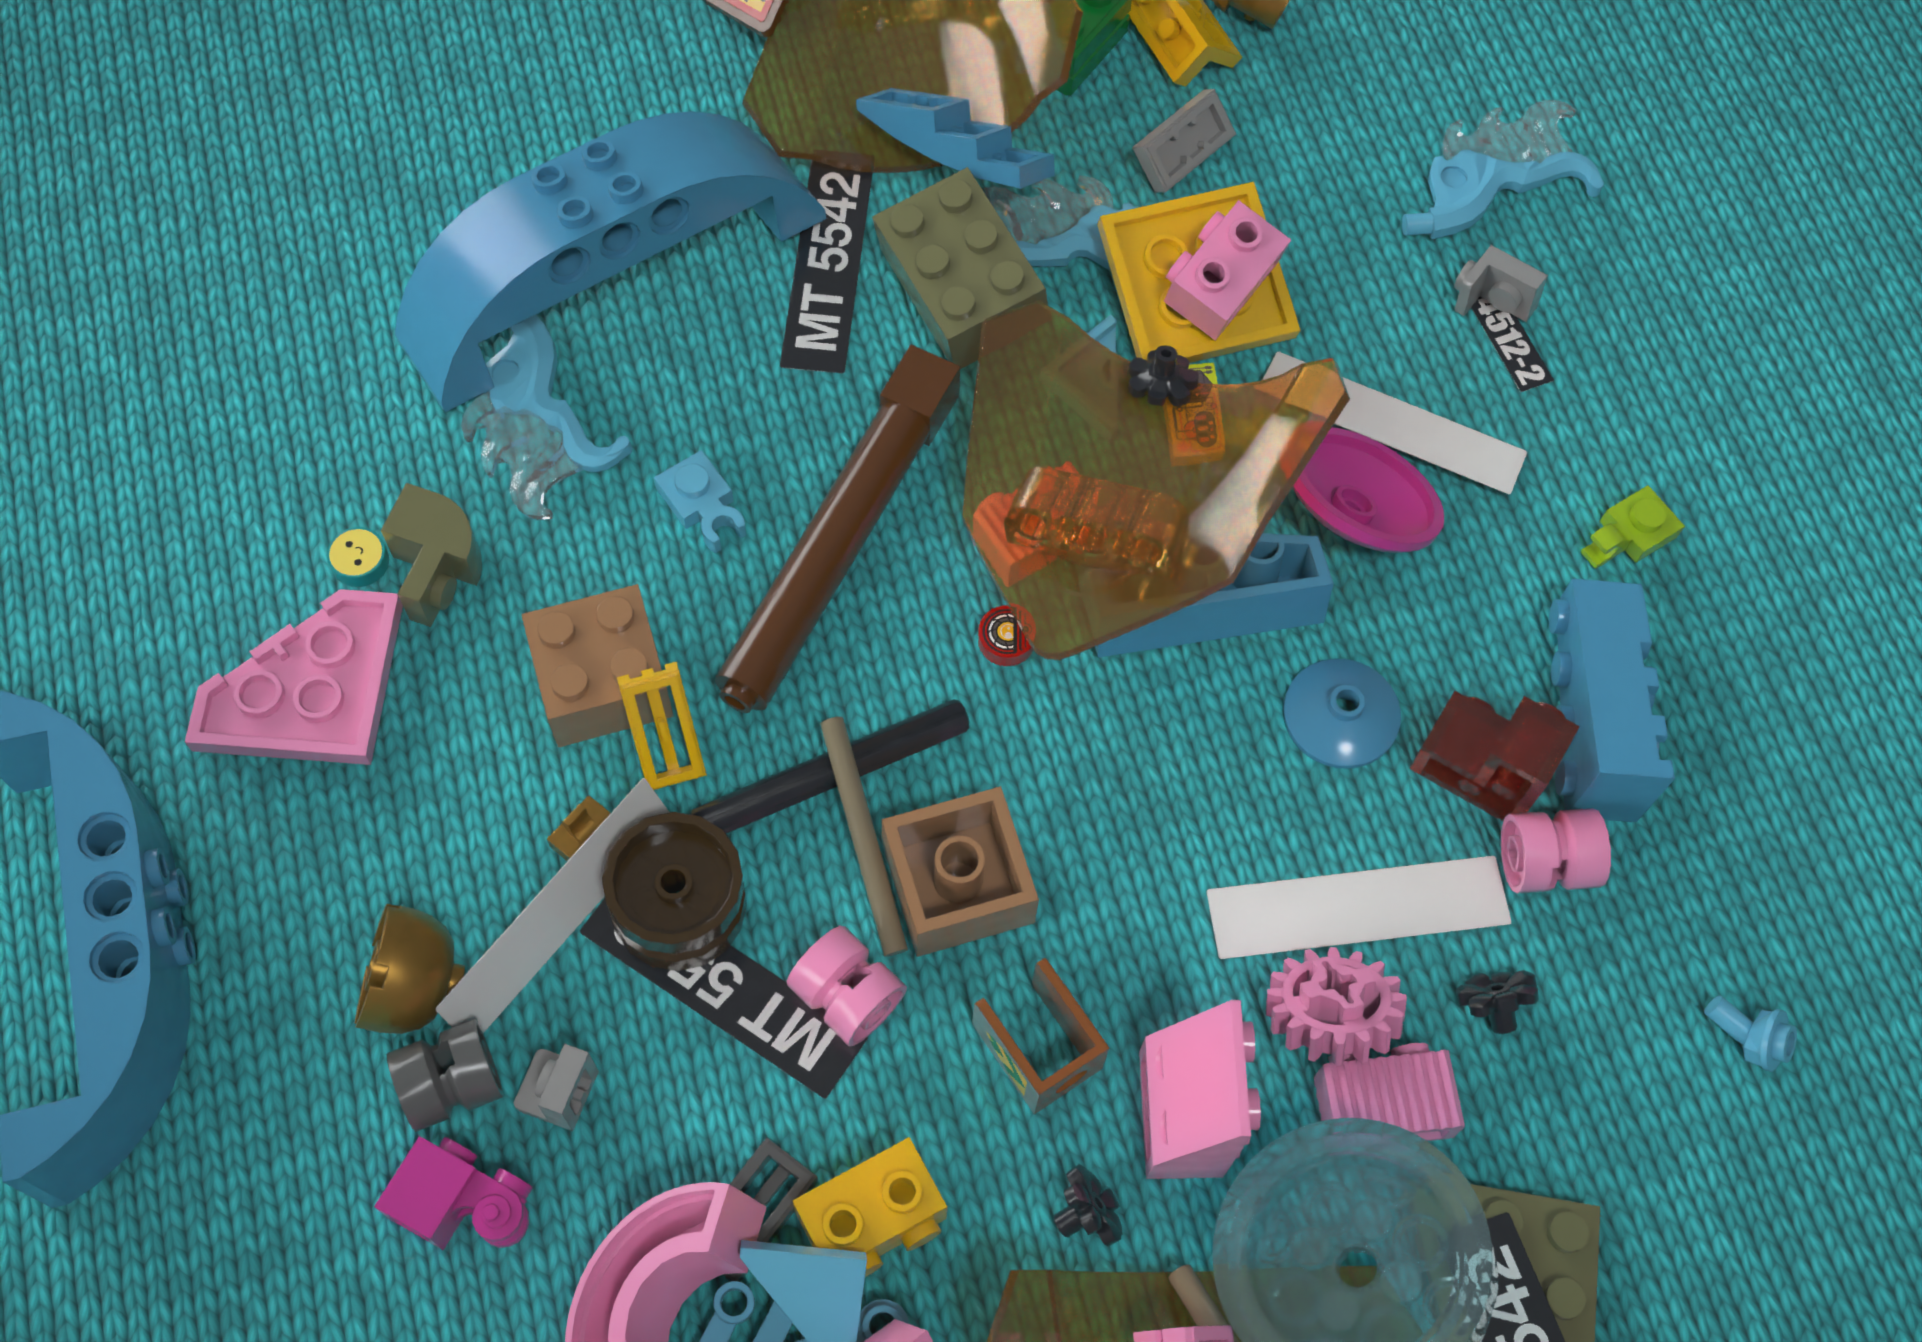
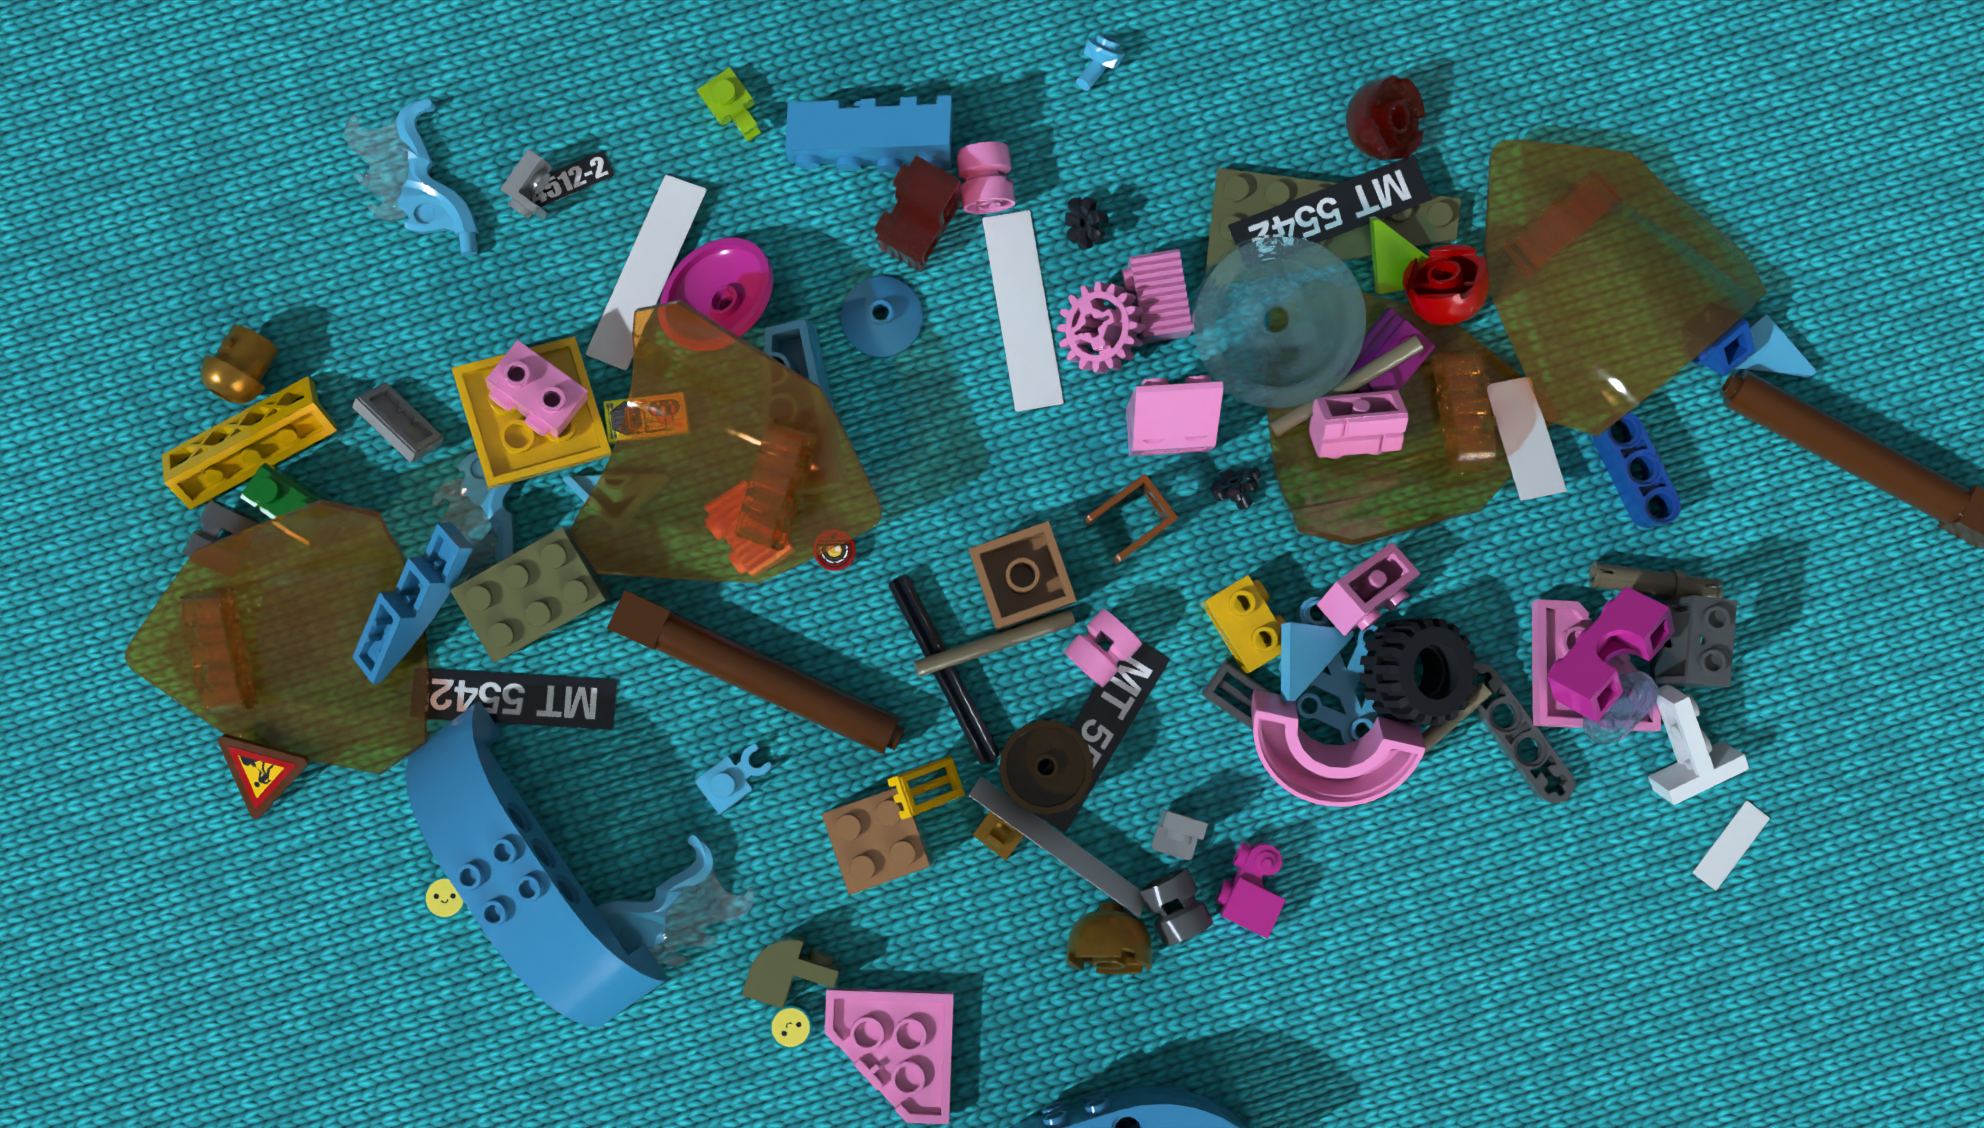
camera: 90 degrees left, 20 degrees up
black plant [1128,345,1199,407] -> none

